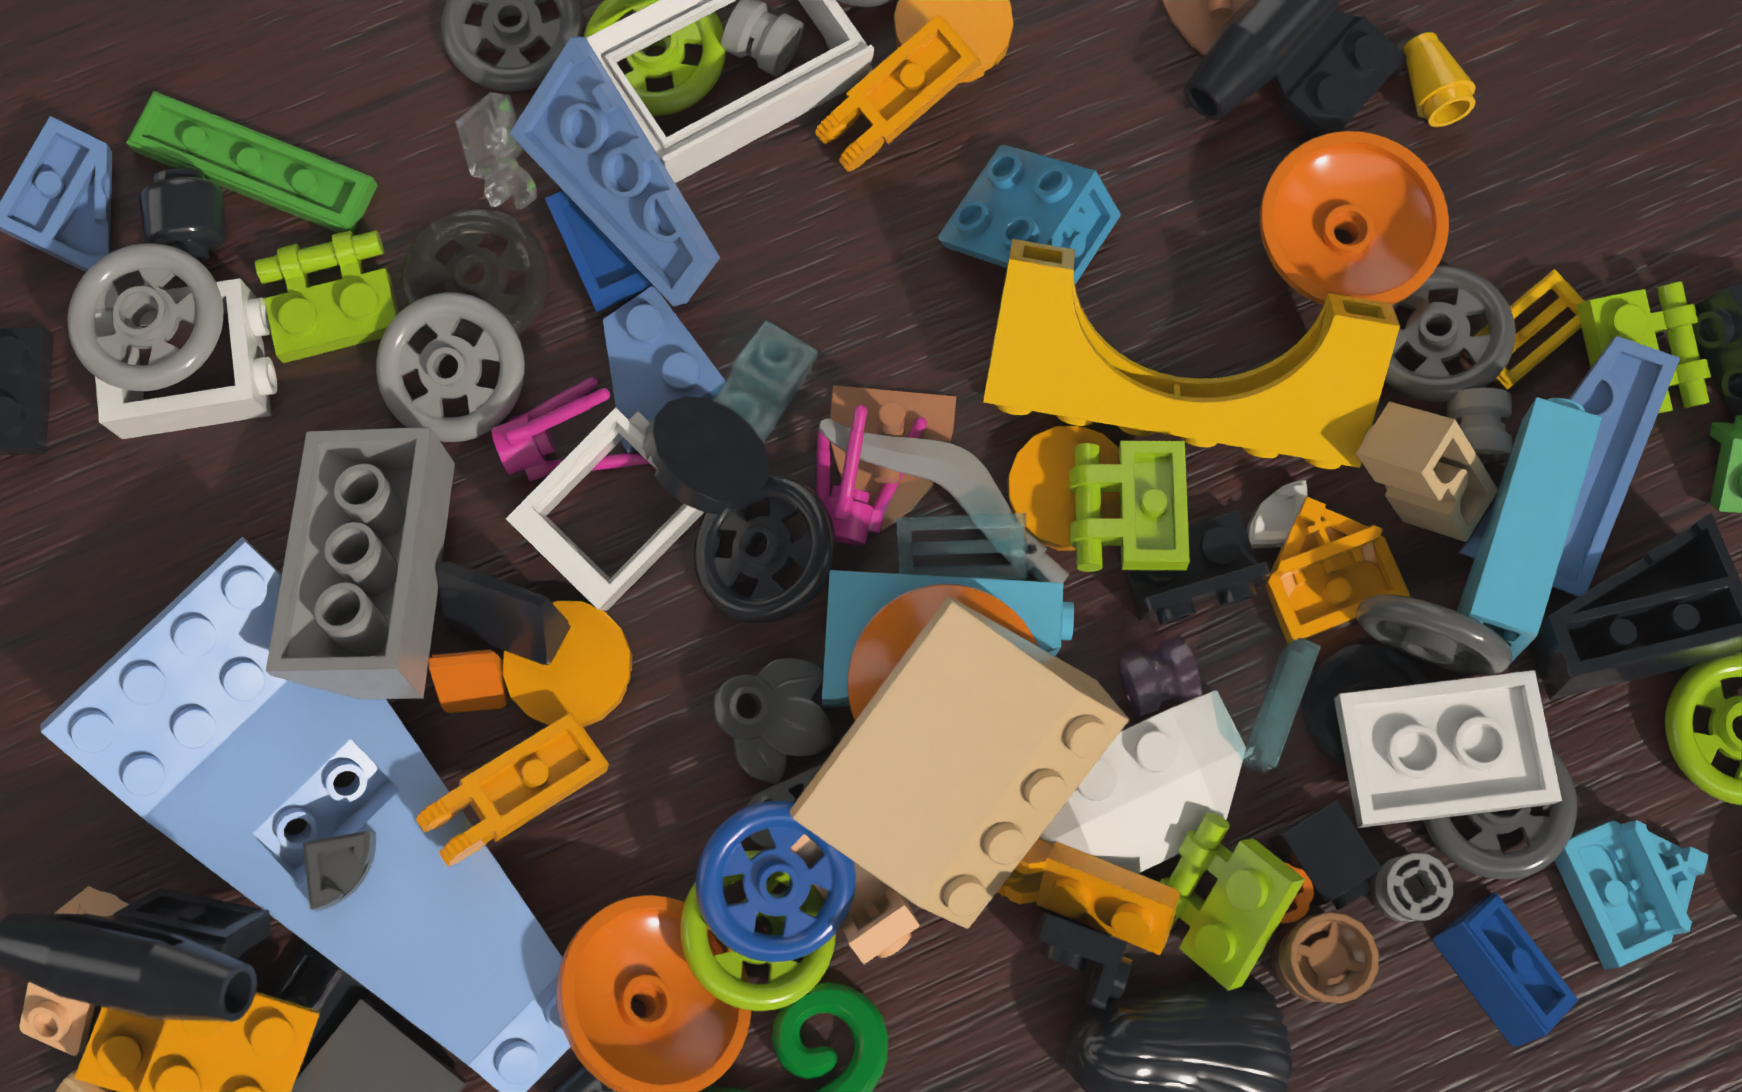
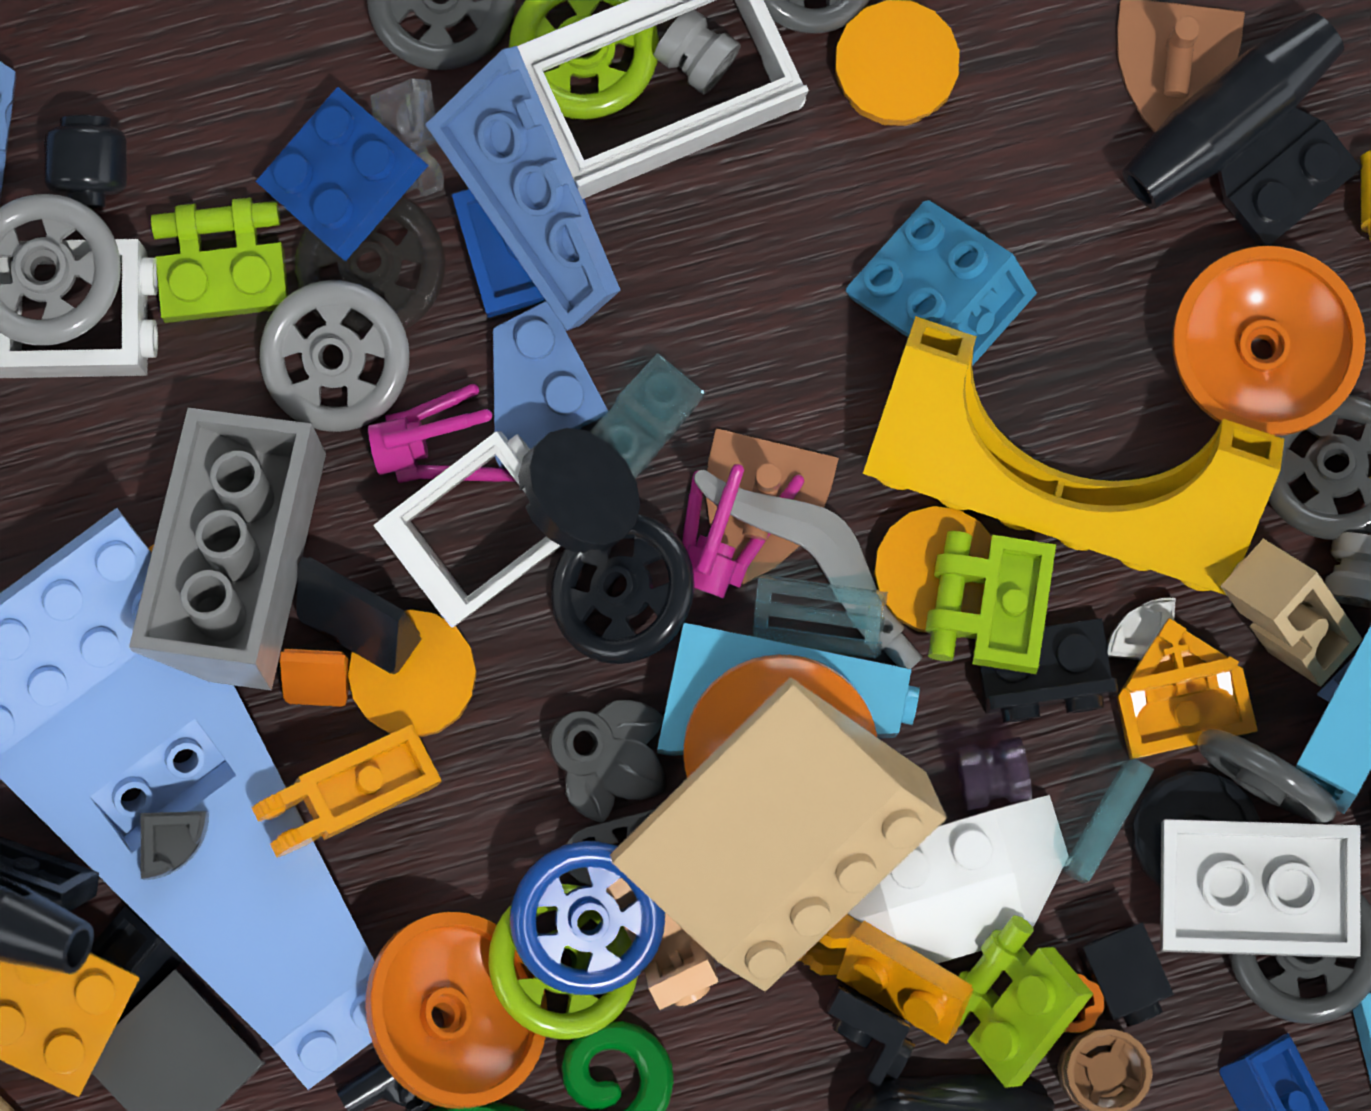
camera: 10 degrees right, 5 degrees up
bright green tile [126,91,378,234] -> none
light orange hinge [815,13,981,172] -> none
light grey wheel [1370,853,1453,922] -> none
none -> blue plate [256,87,429,261]

